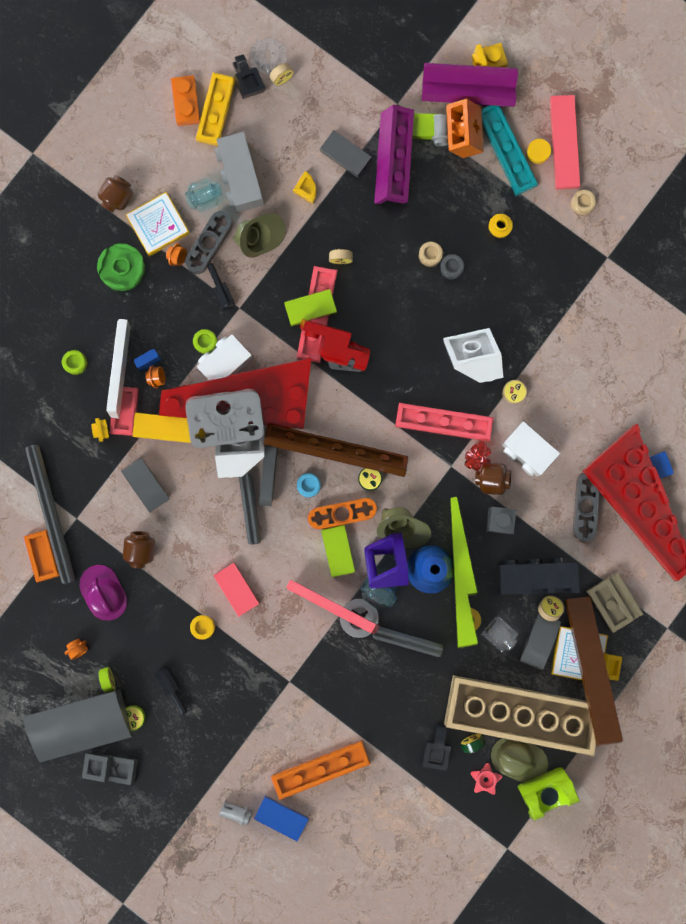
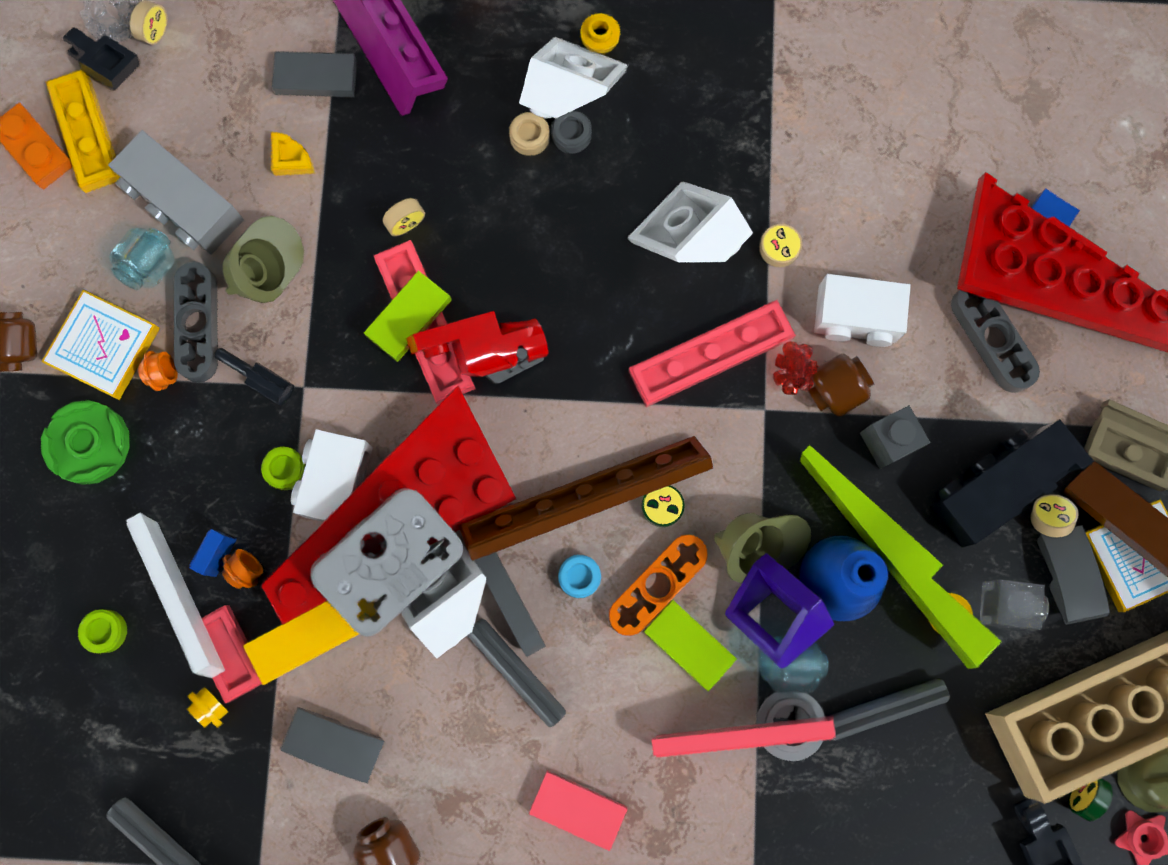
camera: 35 degrees left, 5 degrees down
none -> white slope [519,37,627,118]

